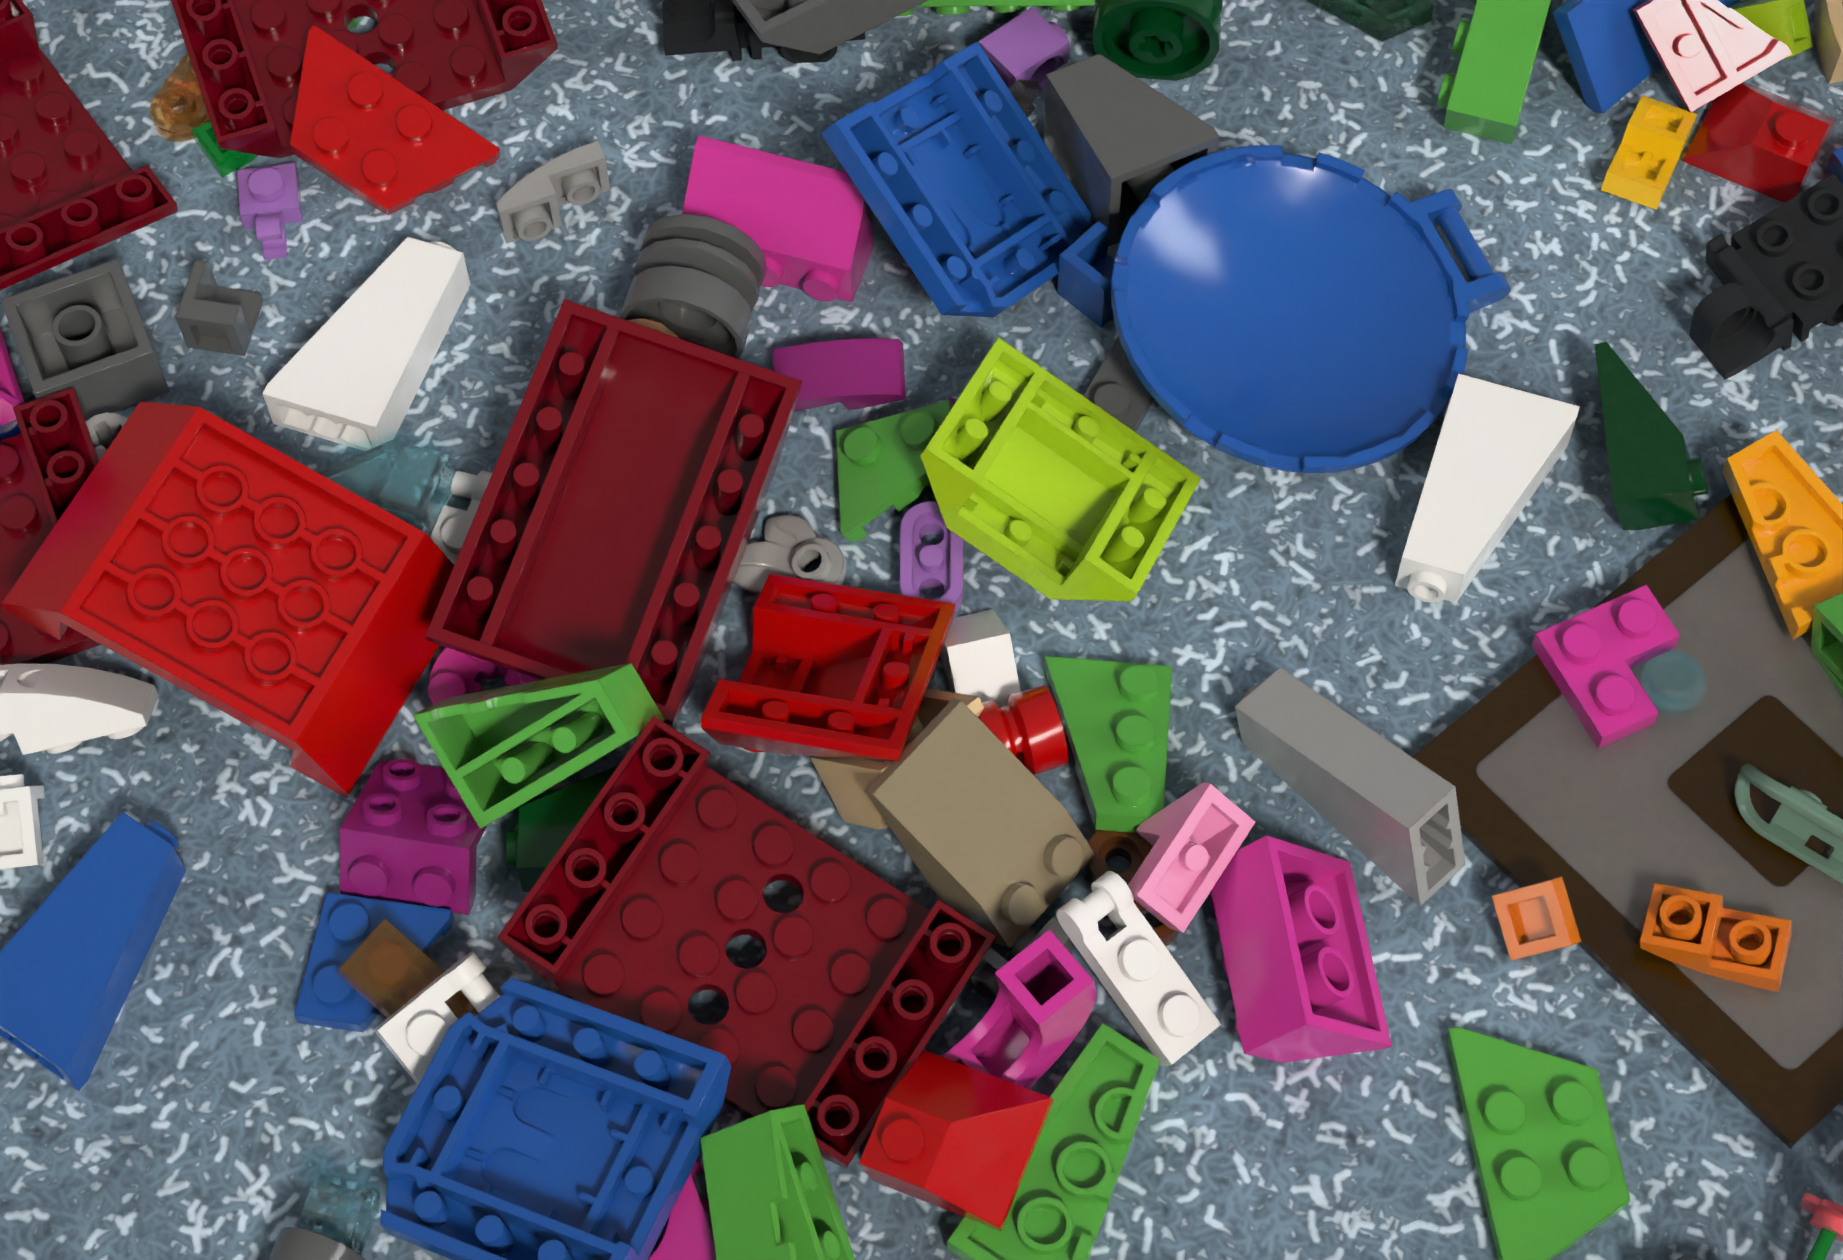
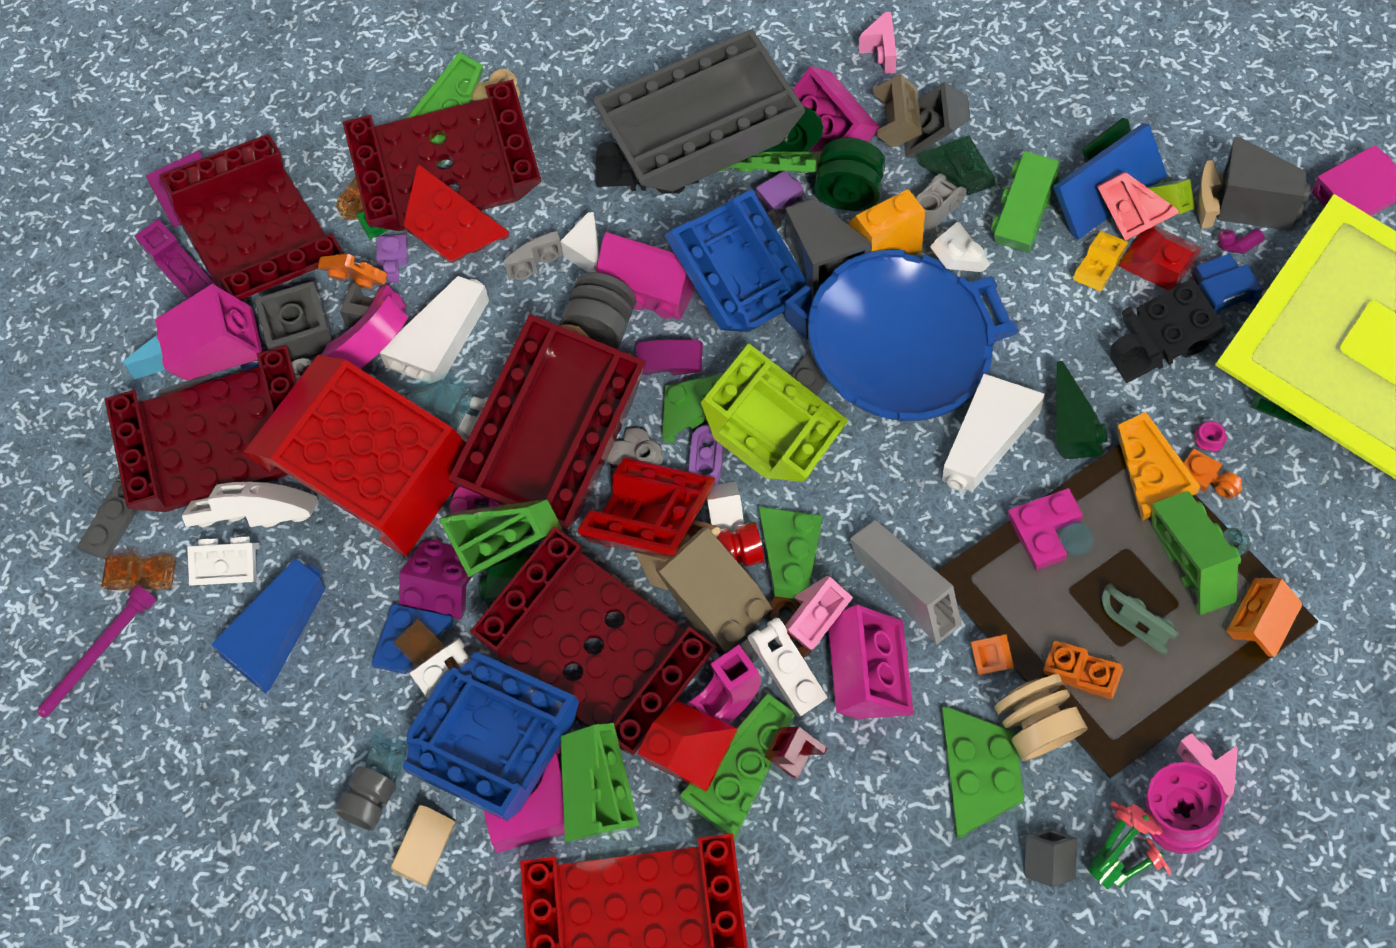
camera: 10 degrees right, 0 degrees up
none -> orange wing [318,254,387,289]
none -> dark pink arch [321,285,408,369]
none -> white slope [560,212,599,273]
none -> panel [765,727,827,778]
none -> light orange slope [848,189,925,255]
none -> light grey piece [916,174,967,230]
none -> white wing [930,222,990,272]
none -> tan wheel [994,674,1088,761]

